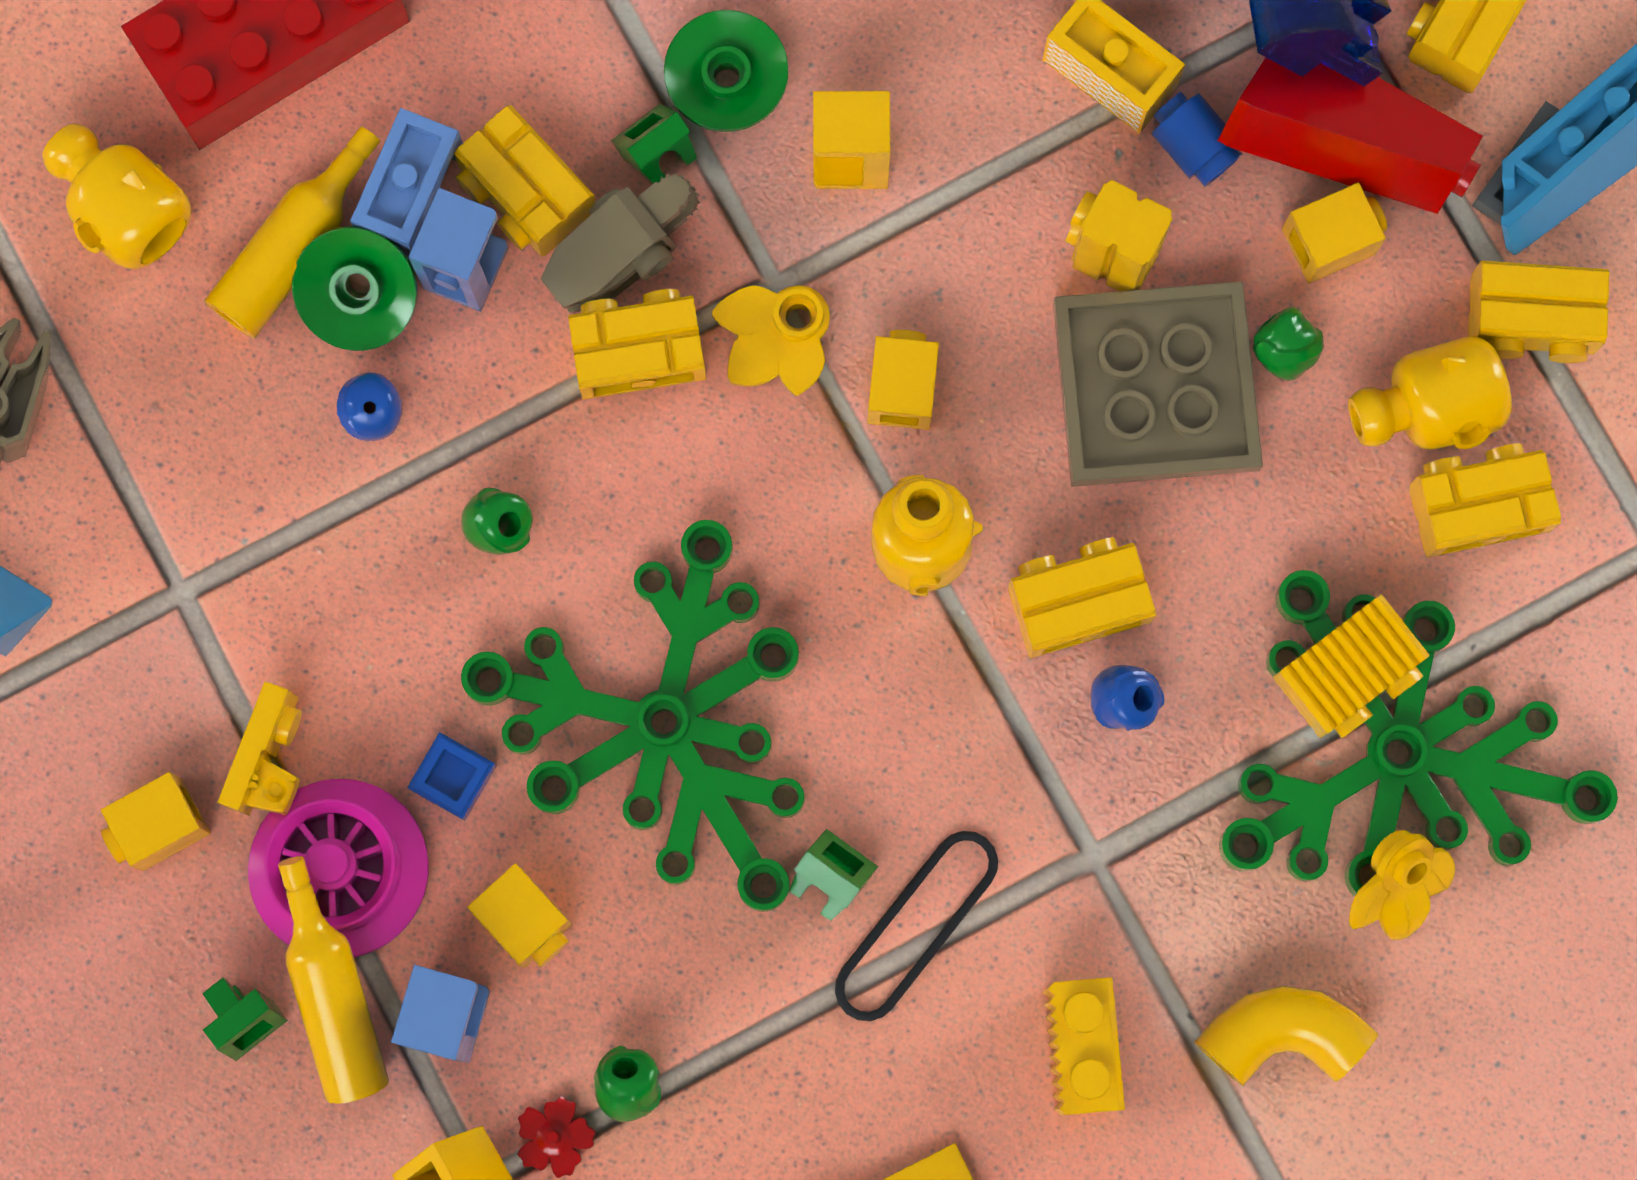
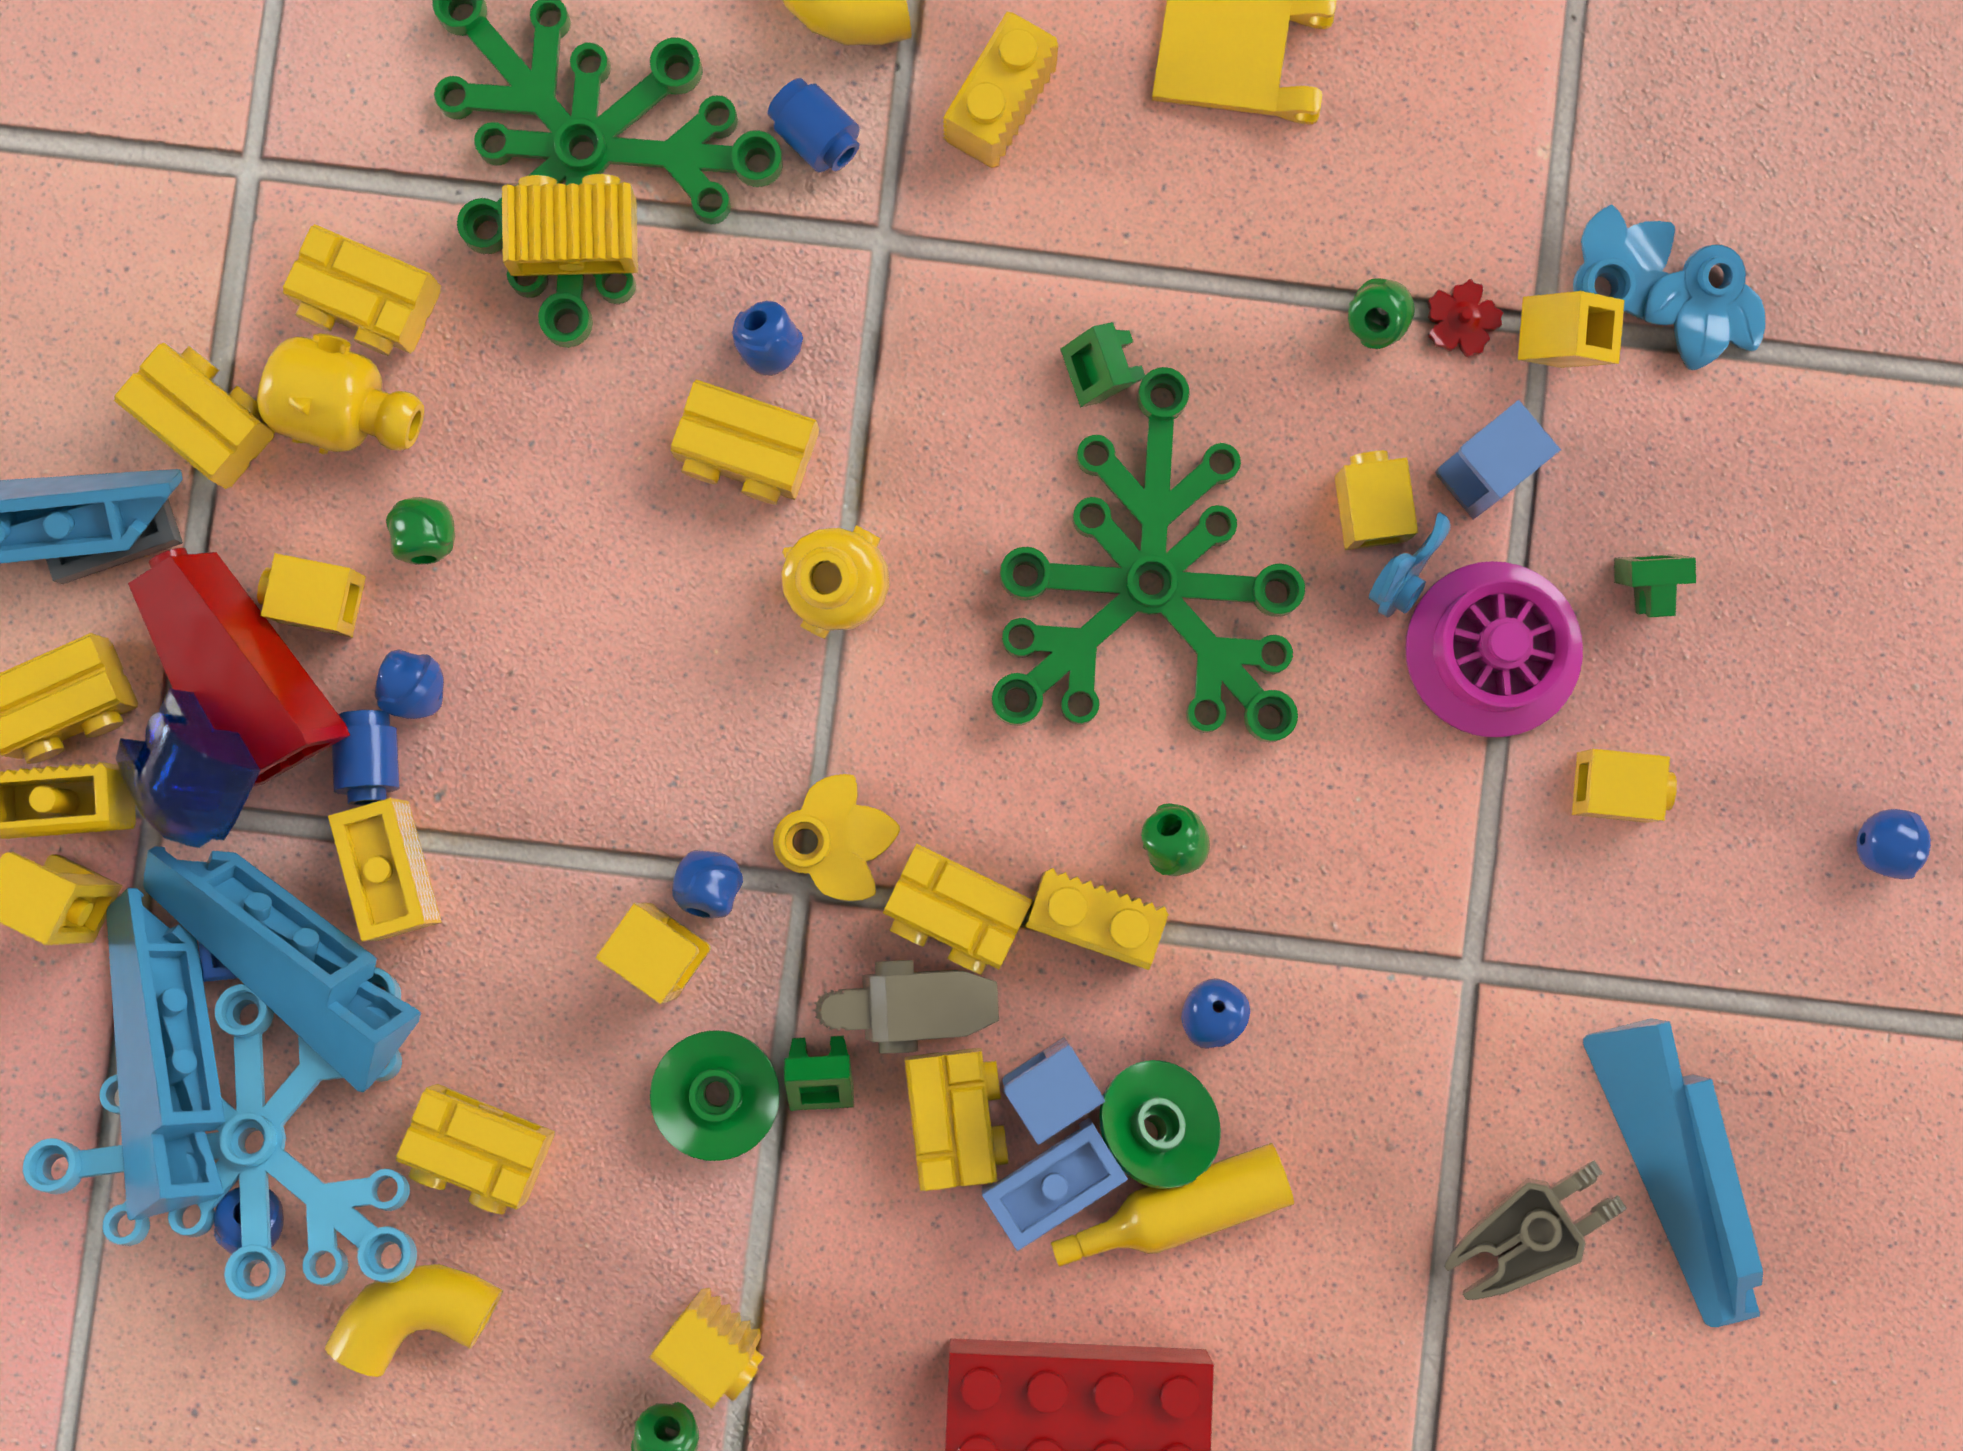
camera: 150 degrees left, 5 degrees up
yellow piece [42,123,191,270] -> none
yellow hinge [217,681,302,816] -> none
yellow piece [278,856,389,1104] -> none
blue tile [407,732,497,821] -> none
black piece [835,831,998,1021] -> none
yellow brick [867,330,939,430] -> none
dark tan plate [1053,281,1263,487] -> none
yellow brick [1065,179,1173,291] -> none
yellow plate [1349,830,1455,940] -> none
none -> blue piece [375,649,444,719]
none -> blue piece [672,850,743,919]
none -> blue brick [767,78,860,172]
none -> yellow brick [1024,868,1169,970]
none -> dark azure plate [1369,512,1451,618]

